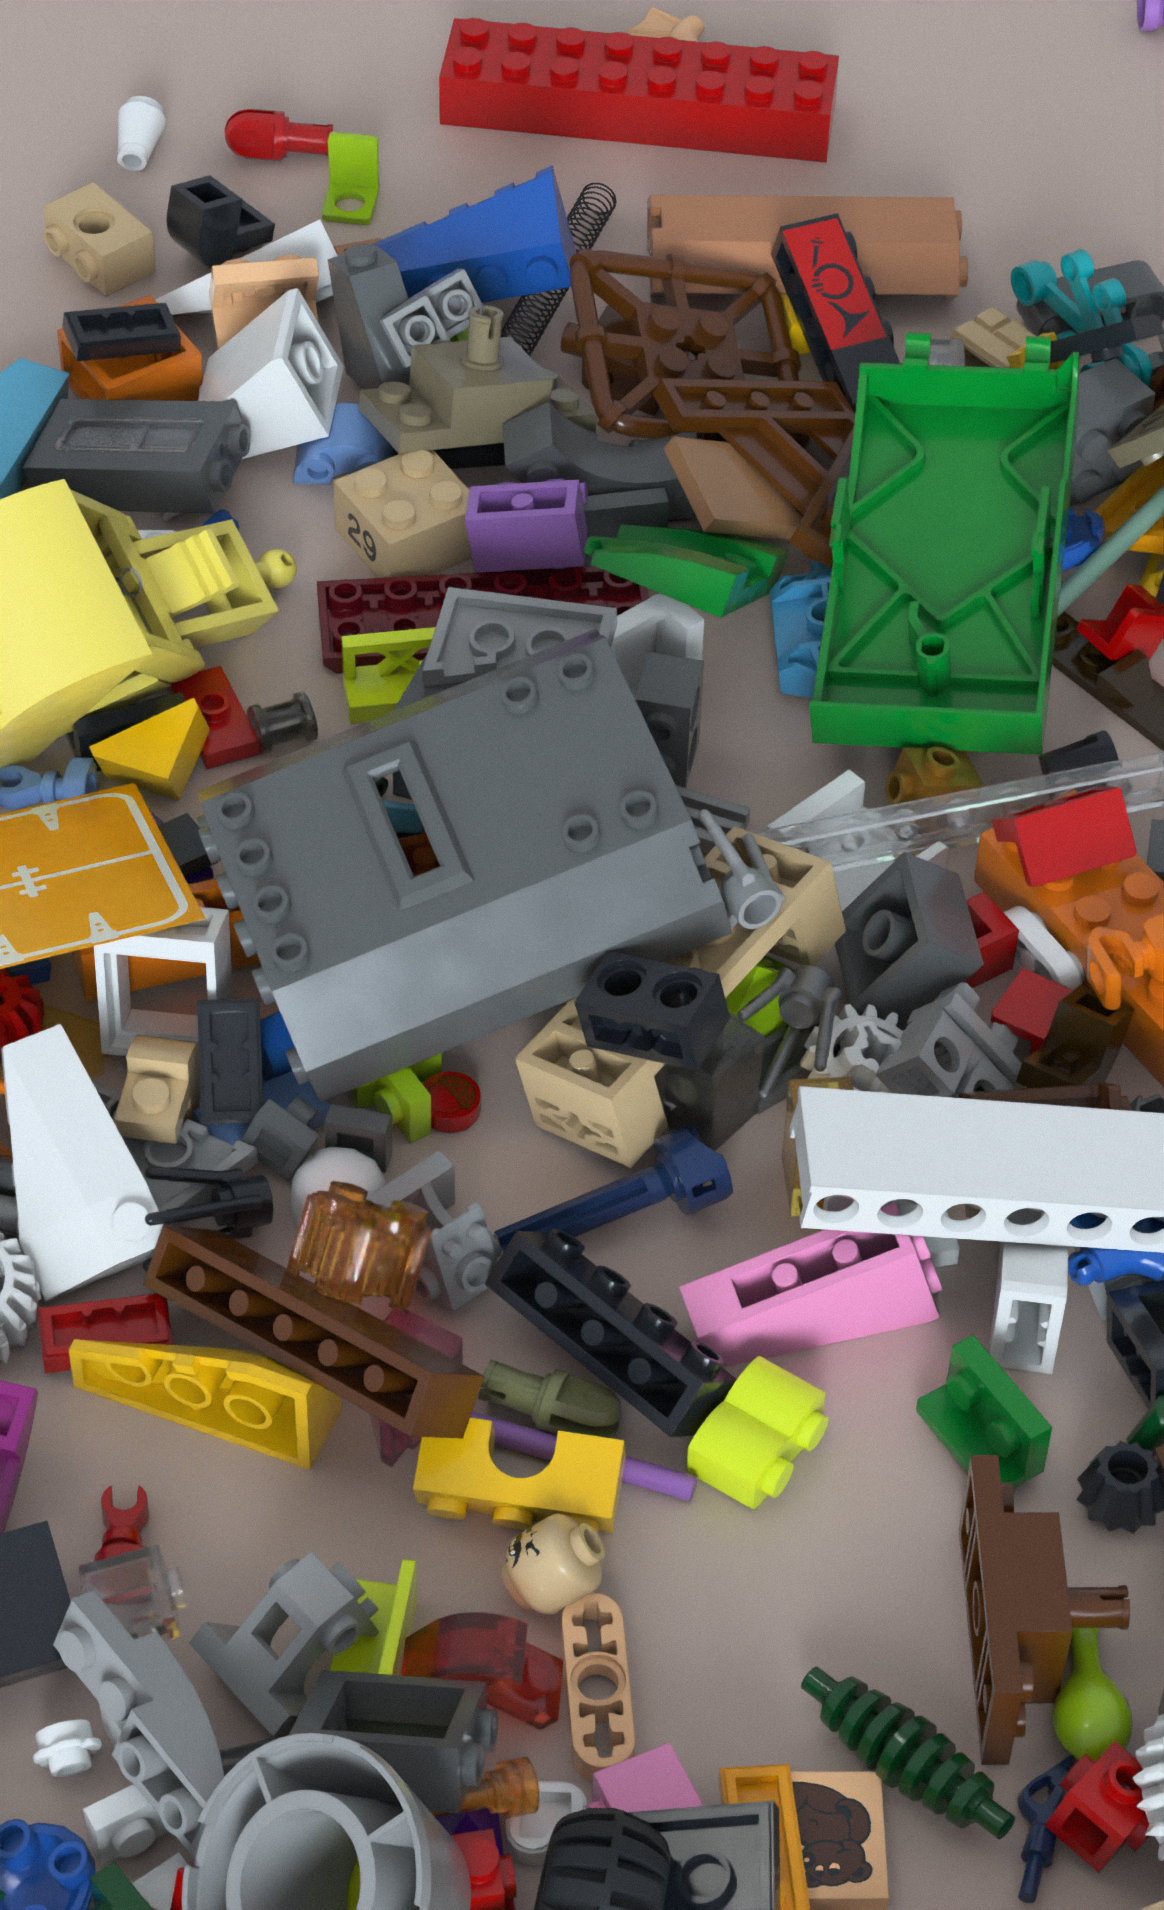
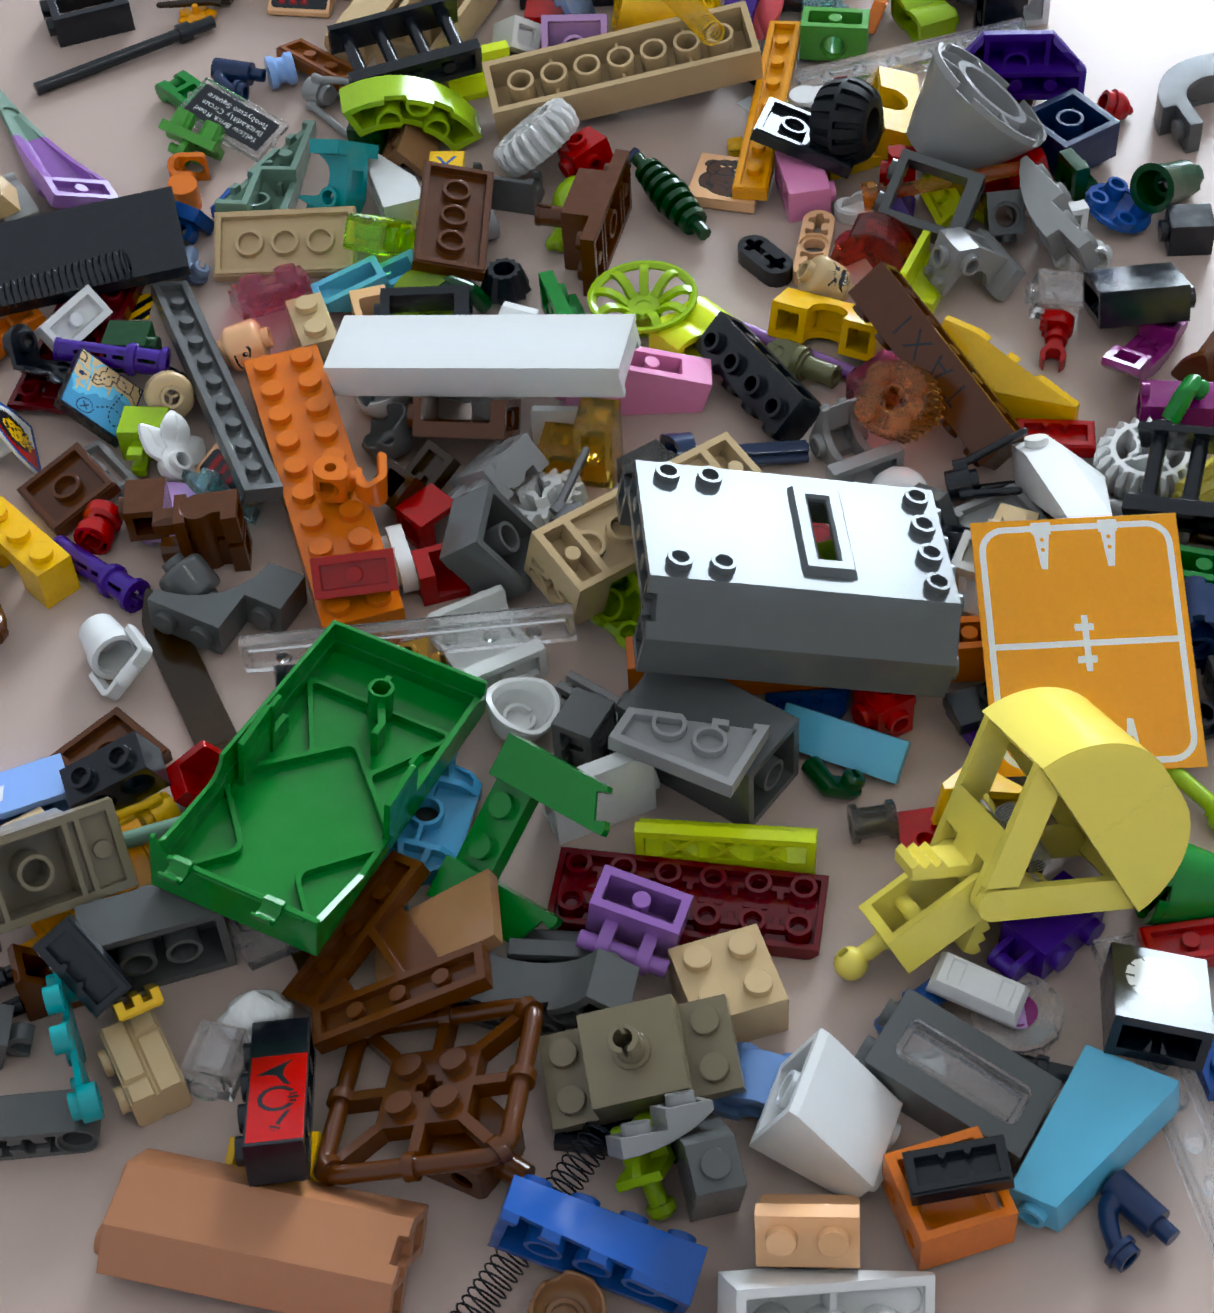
camera: 160 degrees left, 0 degrees up
black brick [574,951,730,1071] -> none
light grey plant [698,809,785,929] -> none
none -> white helmet [486,676,560,743]
none -> lime wheel [587,260,698,337]
none -> black beam [738,235,793,288]

